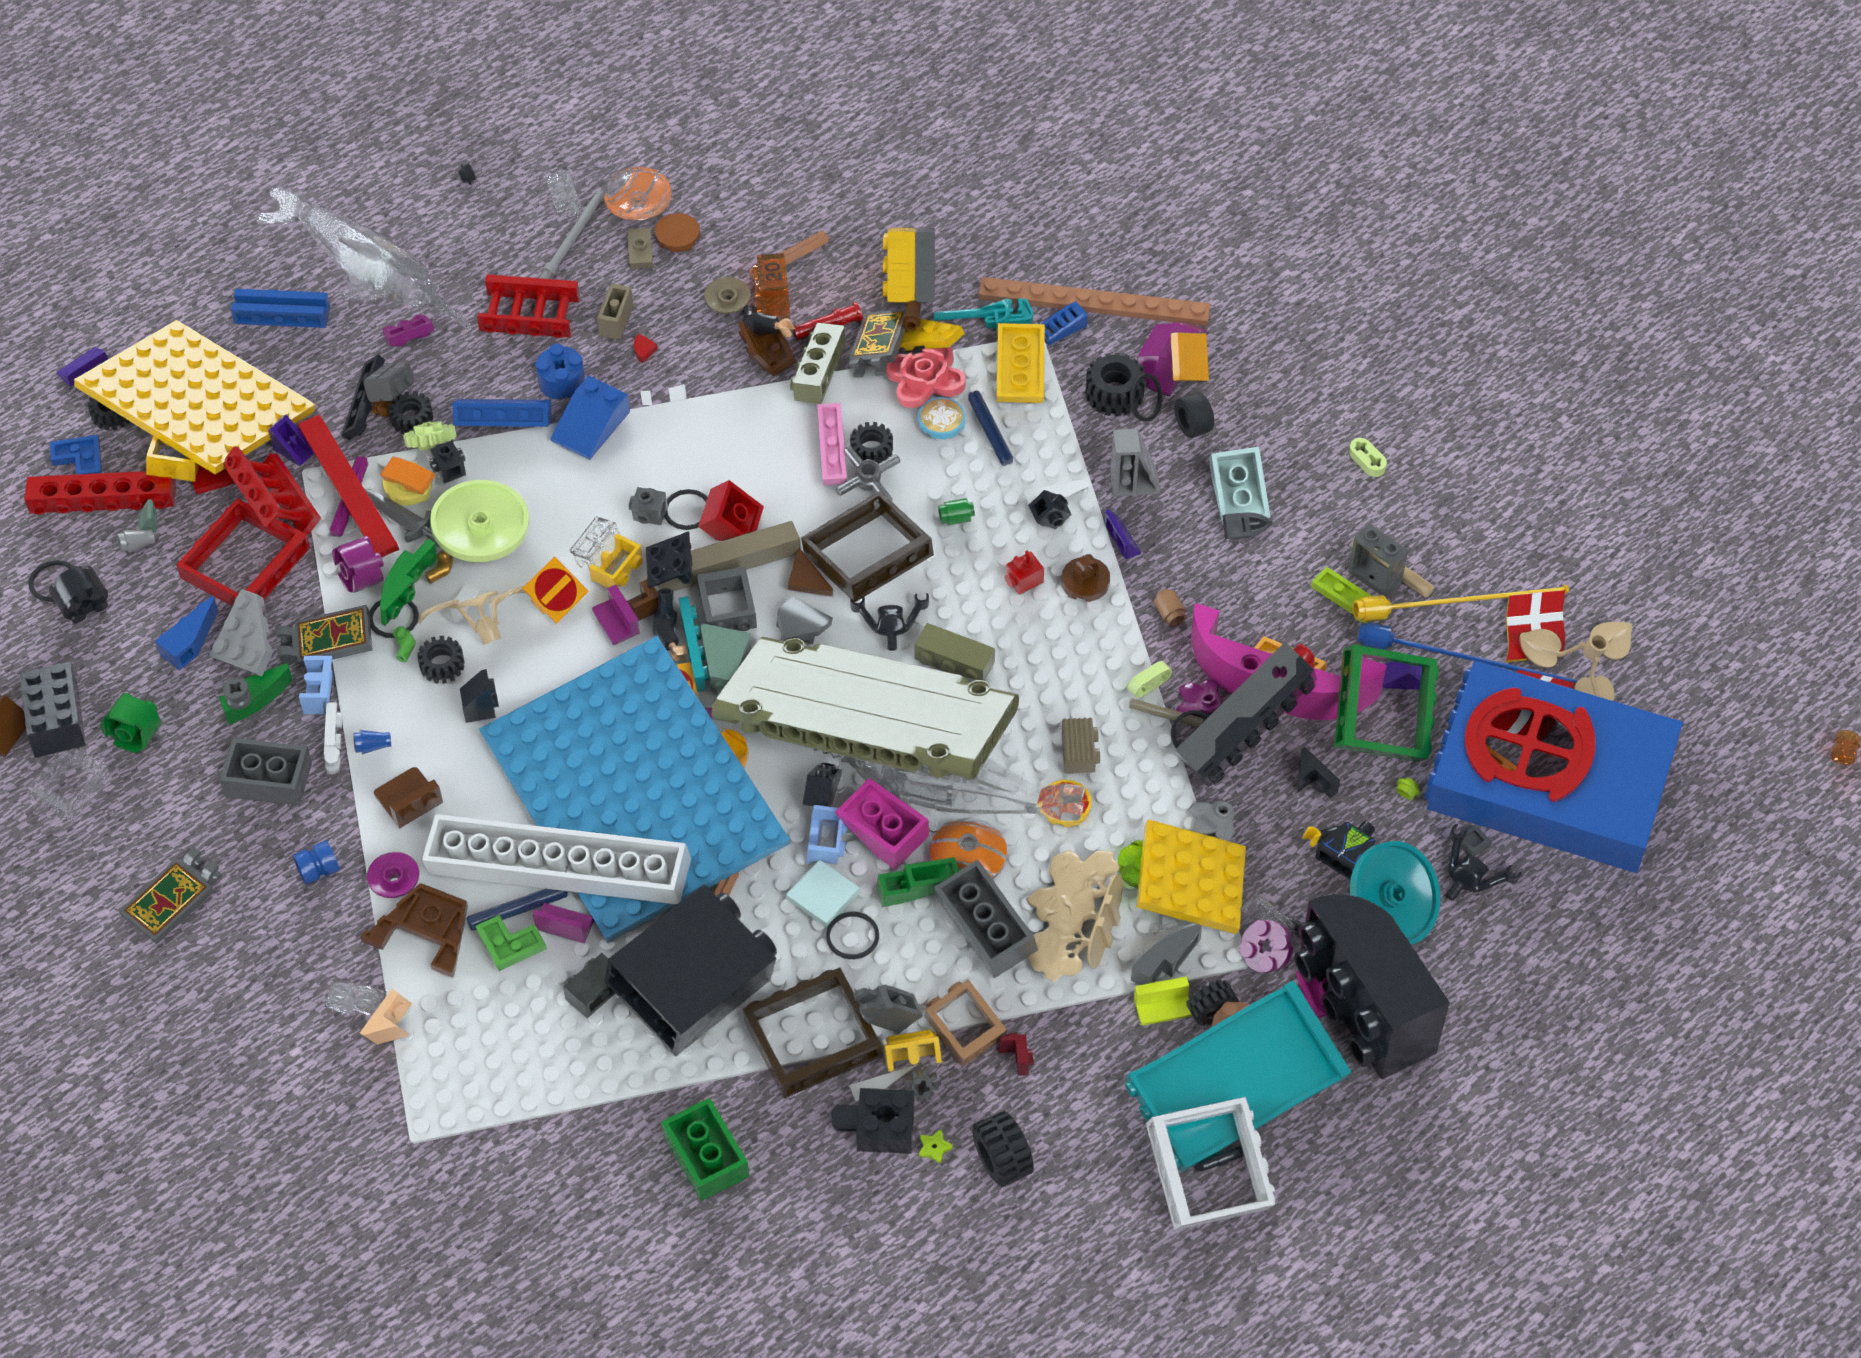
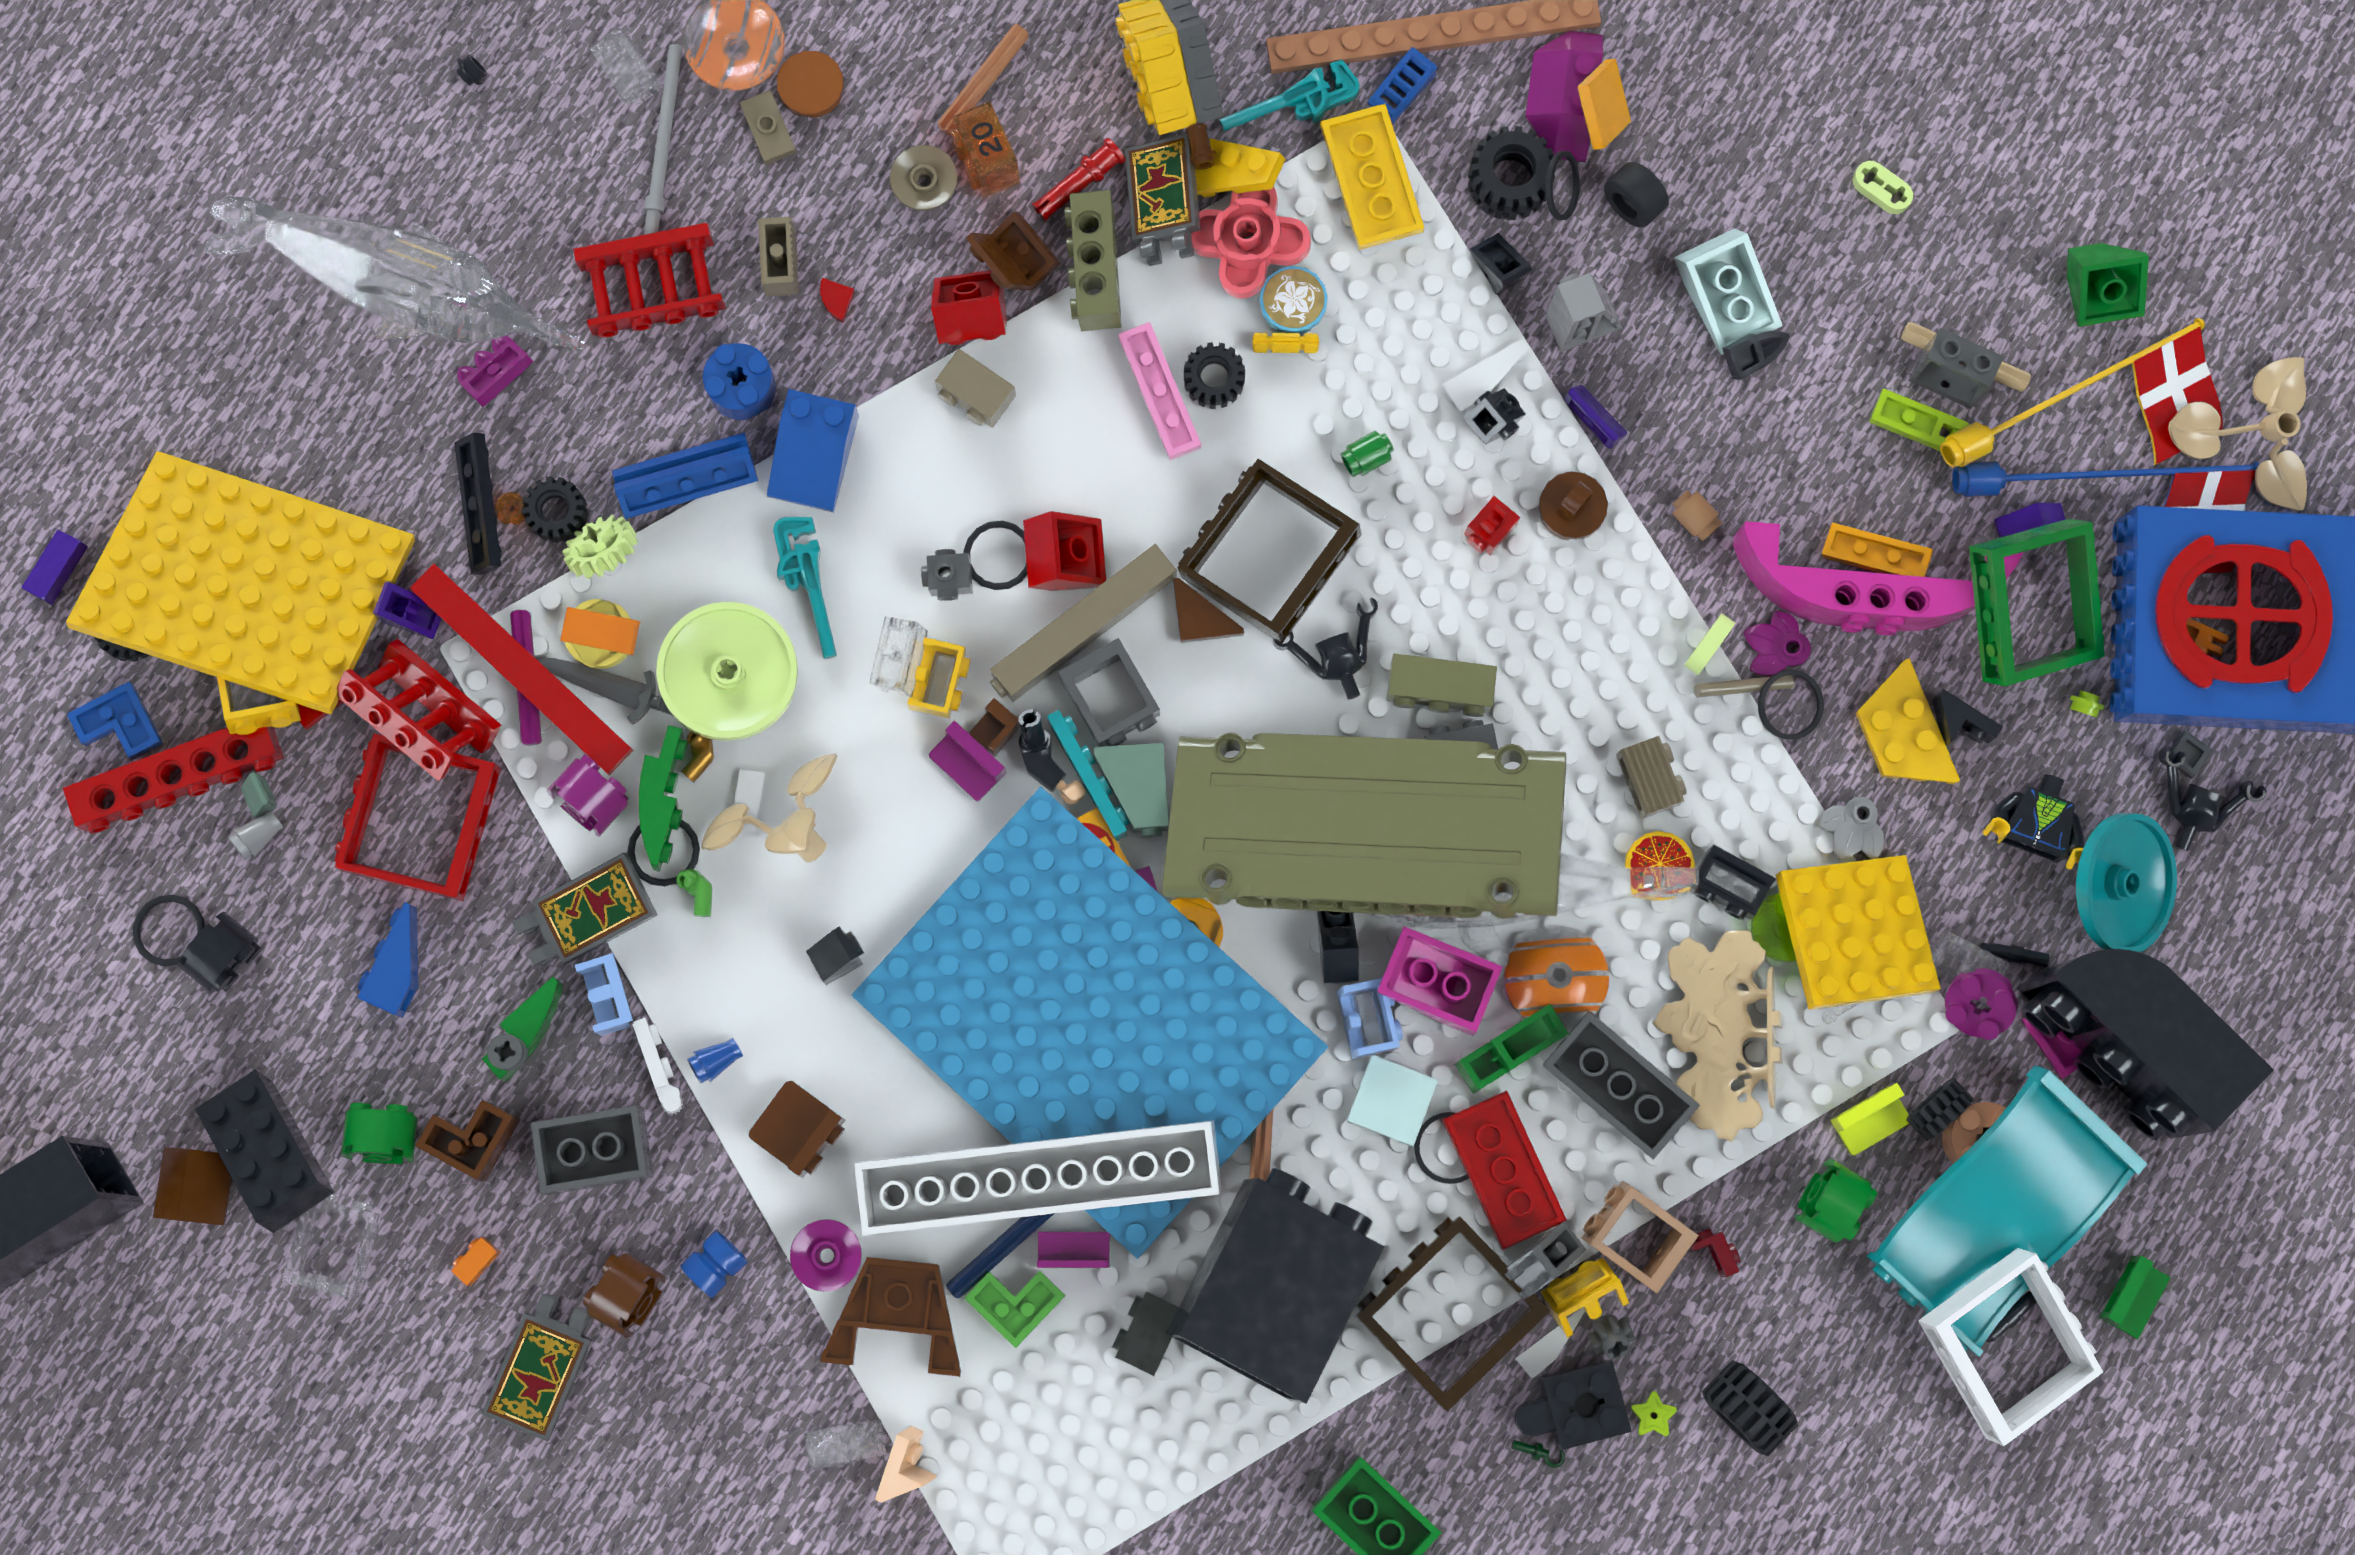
camera: 20 degrees left, 25 degrees up
light grey plate [209,589,273,677] -> none
blue brick [231,289,330,328] -> none
dark grey brick [364,362,414,402] -> none
black tyre [417,636,465,684] -> none
black brick [429,440,466,484] -> none
piece [523,556,589,624] -> none
white sticker [641,384,686,405] -> none
black hinge [646,531,693,588] -> none
black arm [743,305,795,337] -> none
dark grey slope [776,596,833,644] -> none
flat silver bar [836,446,901,501] -> none
dark blue axle [968,390,1013,466] -> none
dark grey slope [1131,924,1202,985] -> none
piece [1175,642,1317,787] -> none
none -> reddish brown brick [415,1100,521,1182]
none -> orange piece [451,1237,501,1286]
none -> reddish brown brick [583,1253,665,1338]
none -> teal piece [773,517,837,659]
none -> red slope [931,270,1007,345]
none -> dark tan brick [935,348,1016,428]
none -> yellow axle [1252,333,1319,353]
none -> red tile [1442,1090,1567,1250]
none -> black slope [1470,233,1532,294]
none -> dark green hand [1511,1440,1565,1468]
none -> black window [1689,844,1776,920]
none -> green brick [1795,1159,1877,1243]
none -> yellow wing [1855,658,1960,785]
none -> green slope [2067,243,2149,327]
none -> green panel [2099,1255,2171,1340]

